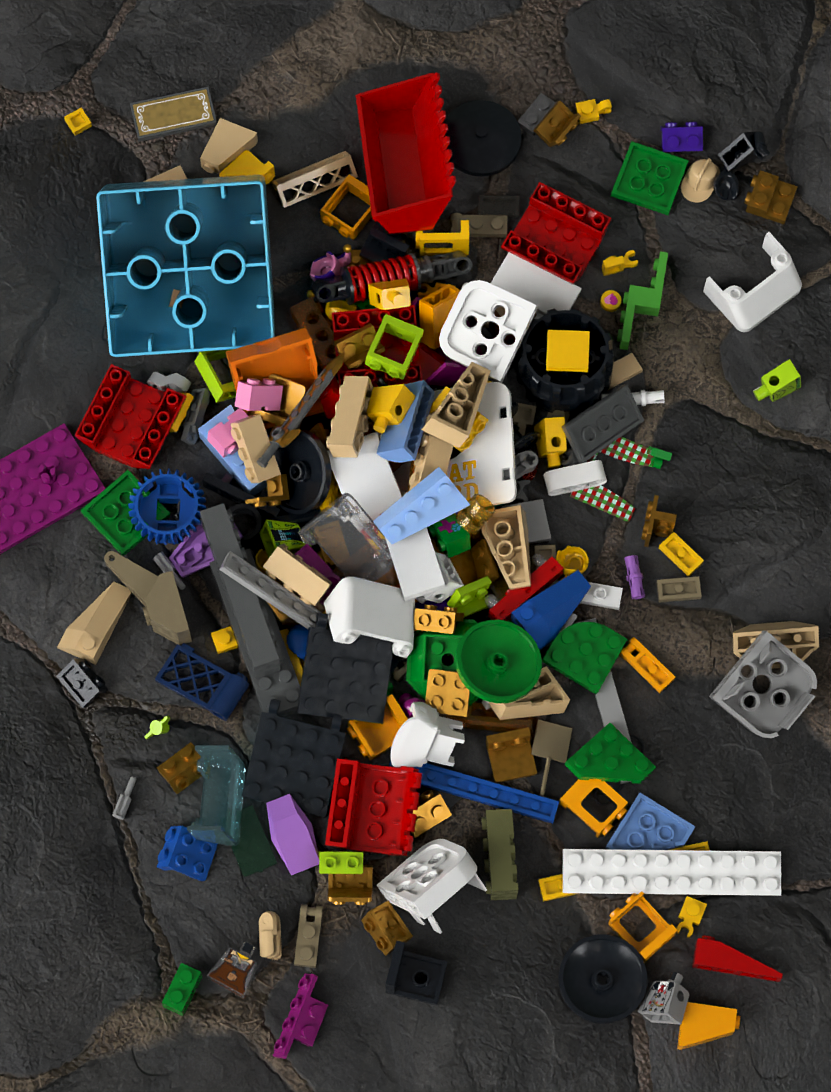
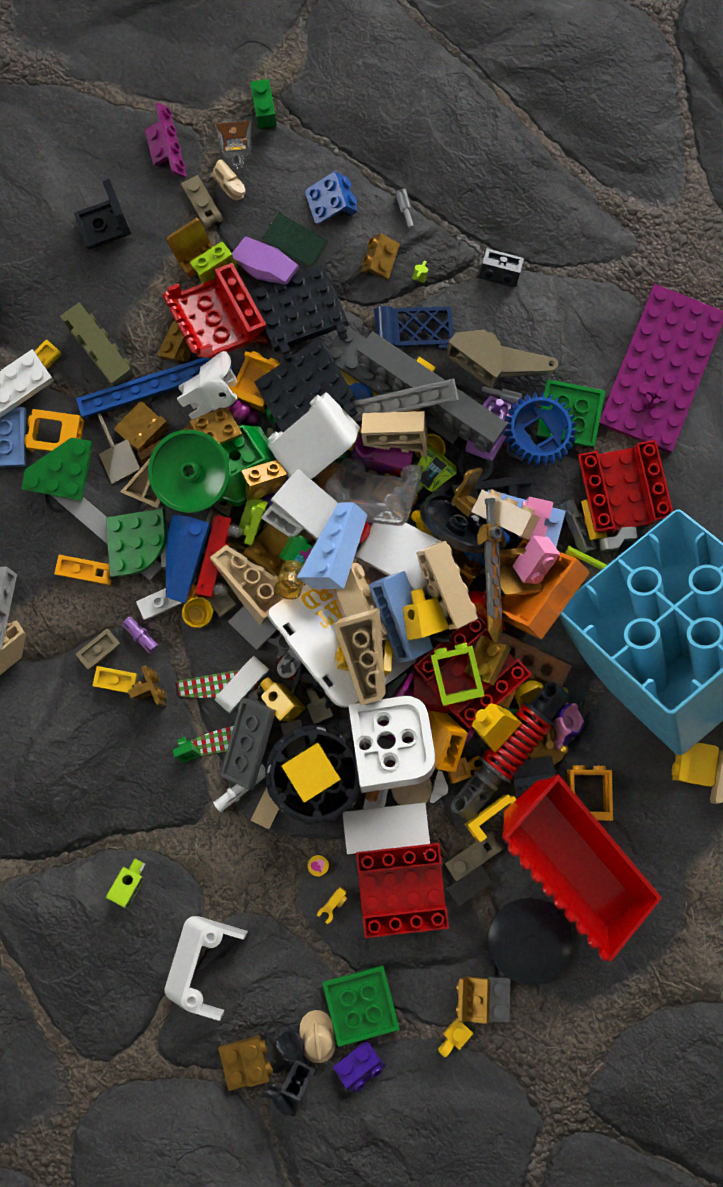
camera: 145 degrees right, 10 degrees up
tan wedge [57,582,132,665] -> none
clear light blue windscreen [187,745,245,846] -> none
tan fence [271,151,358,208] -> none
pearl gold bracket [361,900,413,956] -> none
white piece [377,839,487,934] -> none
bright green bracket [617,251,668,350] -> none

